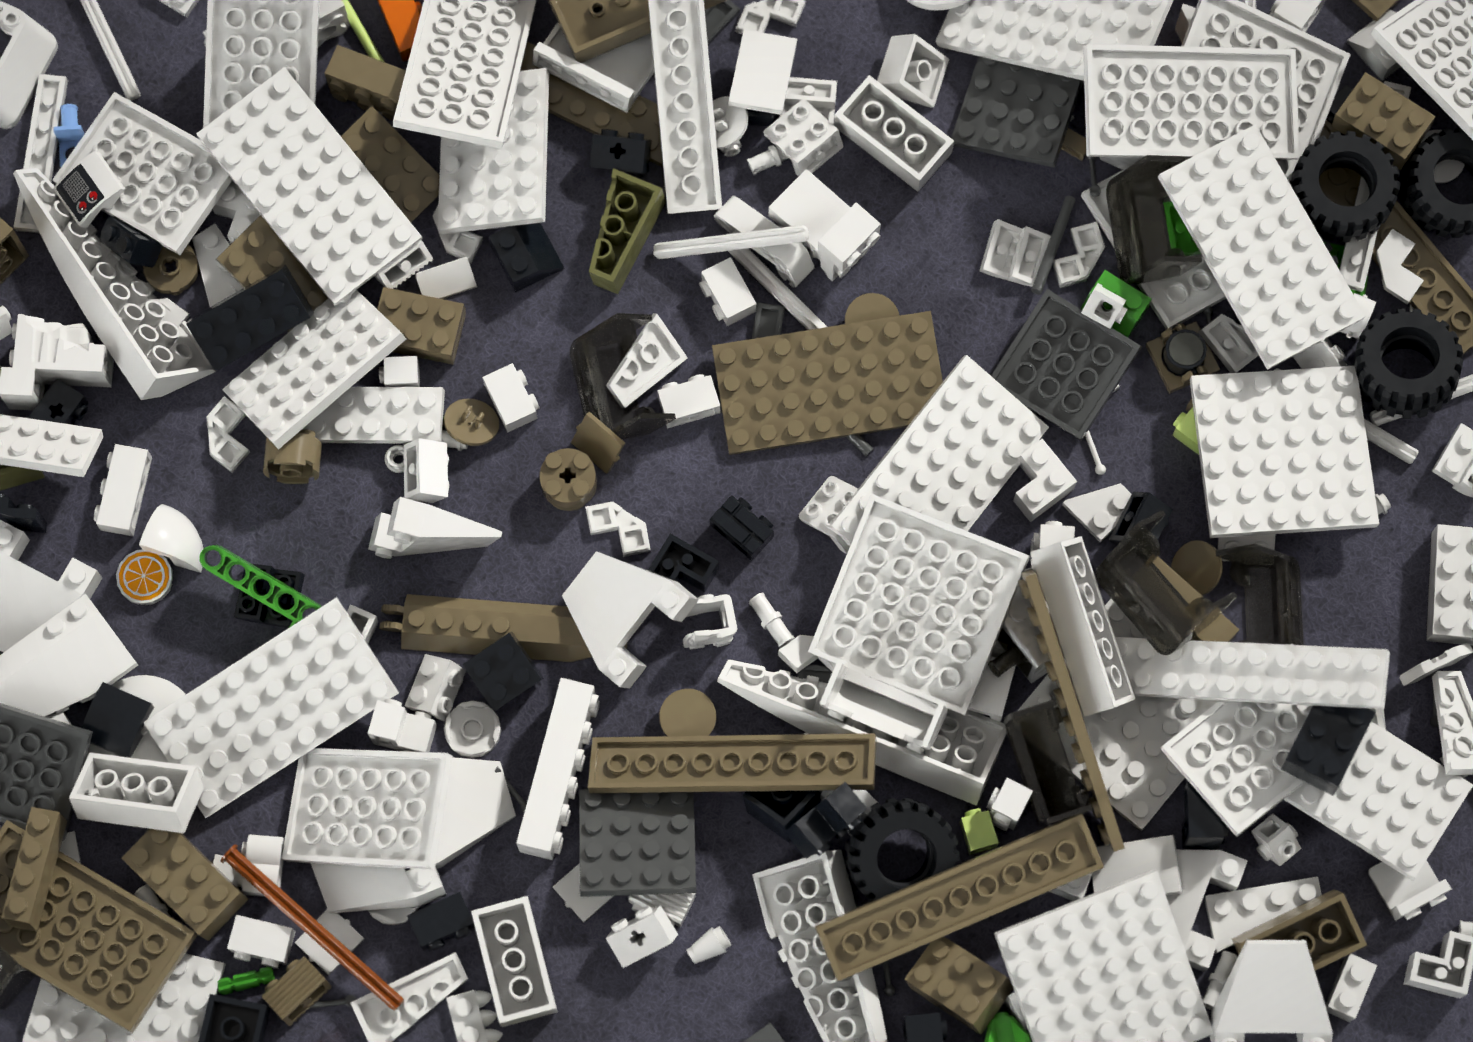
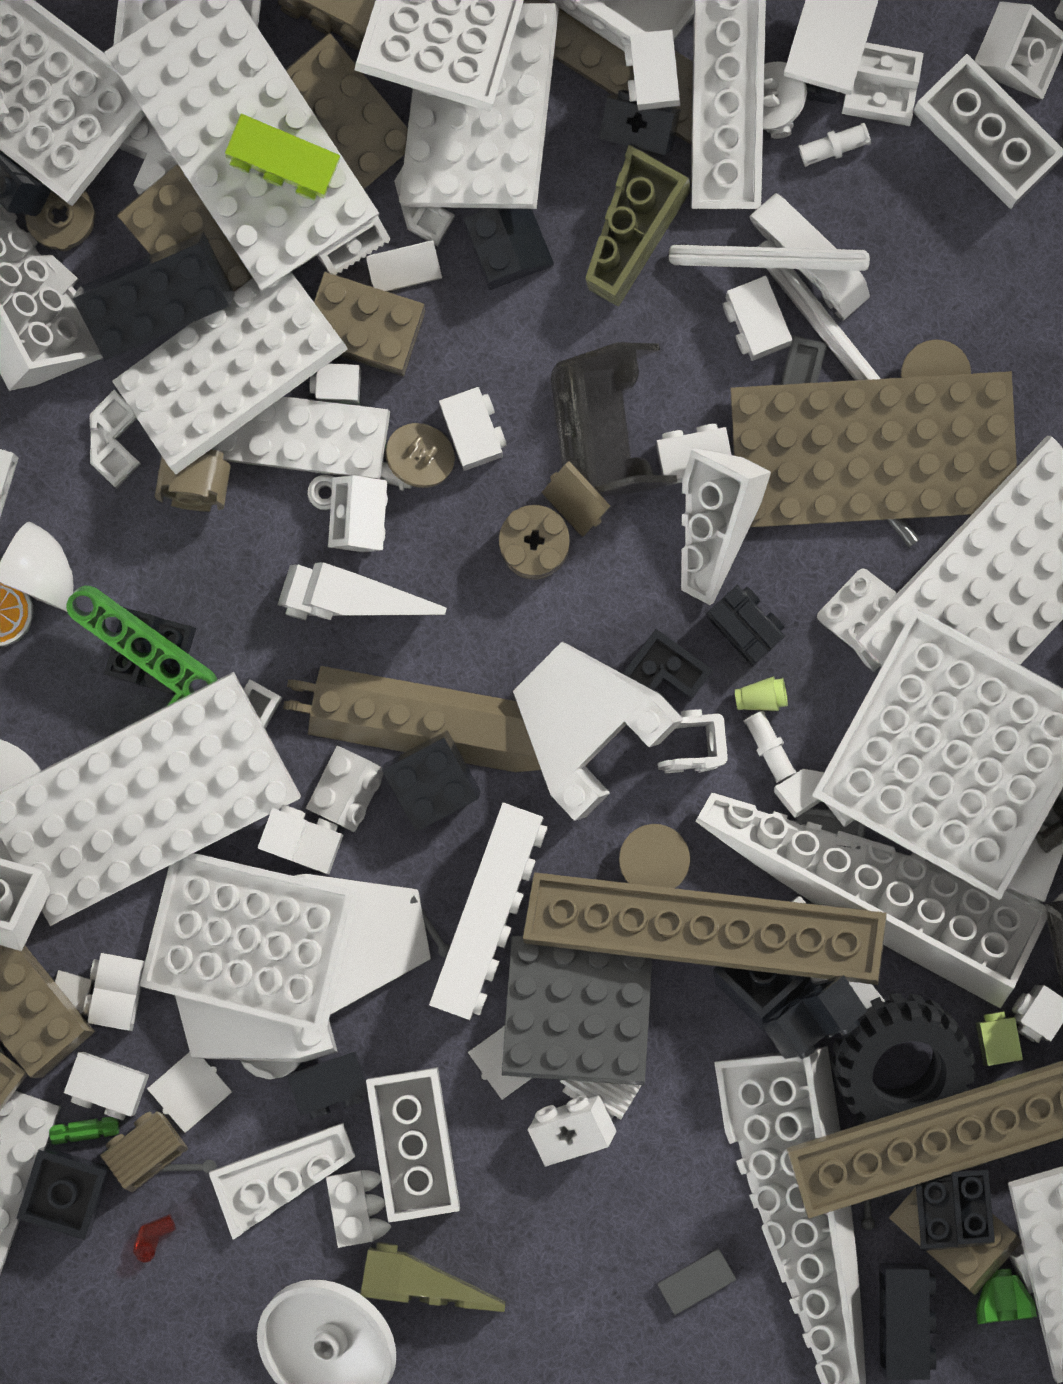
camera: 10 degrees right, 10 degrees up
white wing [192,224,243,307] -> none
dark orange axle [220,844,404,1010] -> none
white tile [444,701,501,758] -> none
white tile [585,502,651,557] -> none
white wing [606,313,688,408] -> none
white cone [686,926,731,964] -> none
white bracket [764,99,843,177] -> none
white brick [768,169,881,282] -> none
white windscreen [820,661,949,754] -> none
none -> lime brick [225,113,340,201]
none -> white brick [624,29,680,111]
none -> white wedge [681,449,771,605]
none -> yellowish green cone [735,676,788,711]
none -> black slope [916,1170,995,1251]

